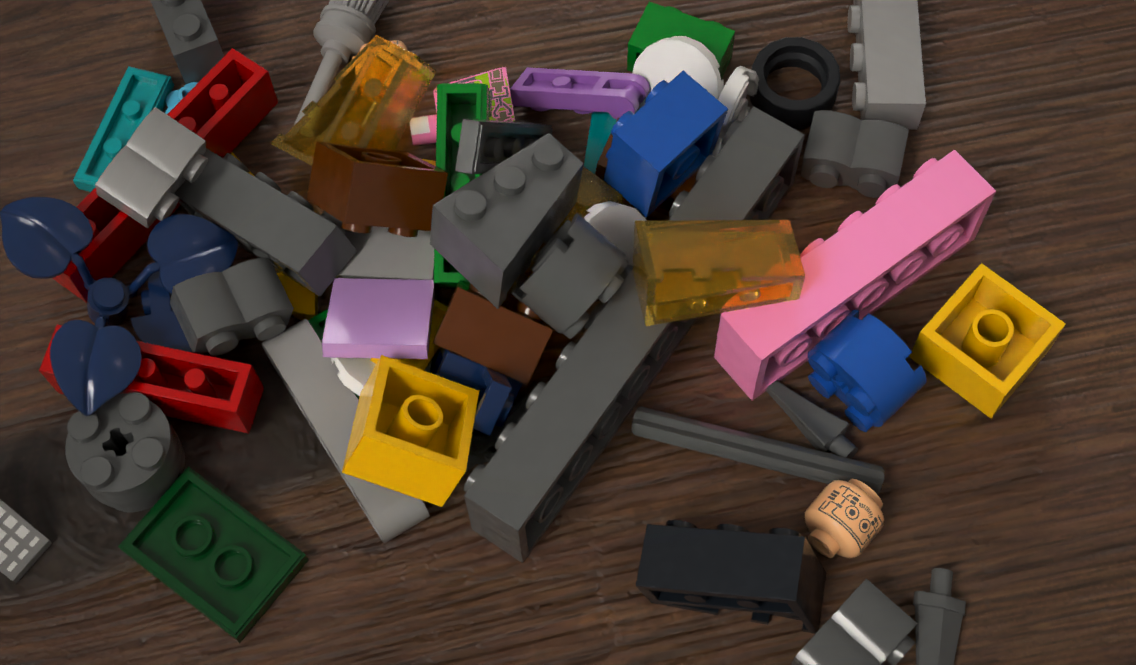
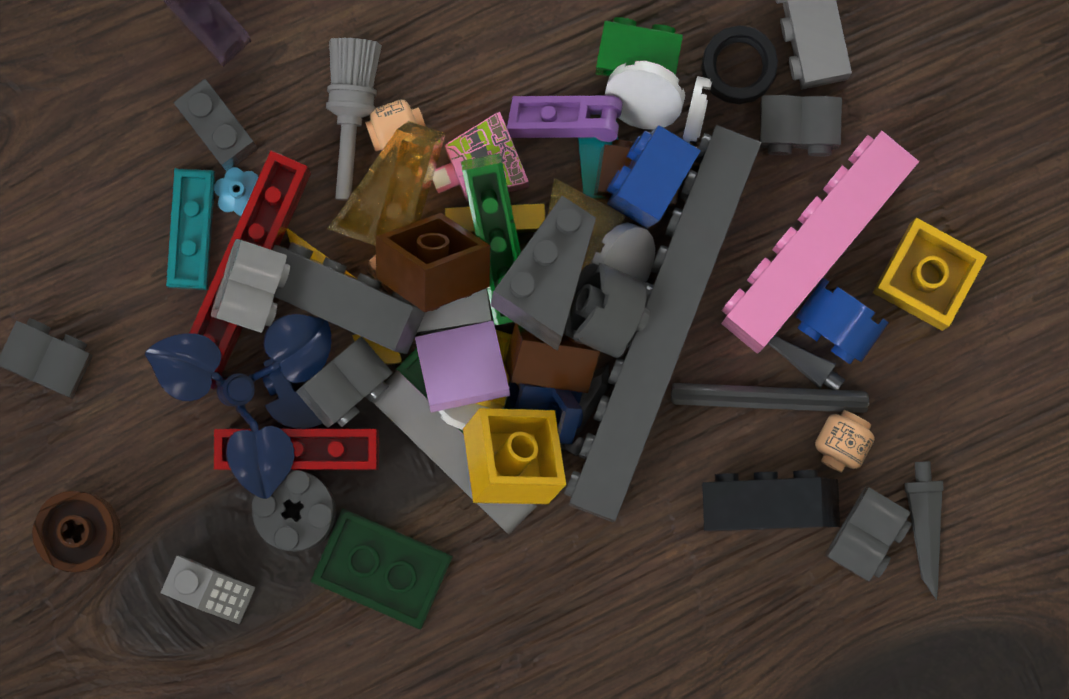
camera: 15 degrees left, 20 degrees up
dark grey tile [455,119,553,174] -> none
clear yellow wedge [633,220,805,326] -> none

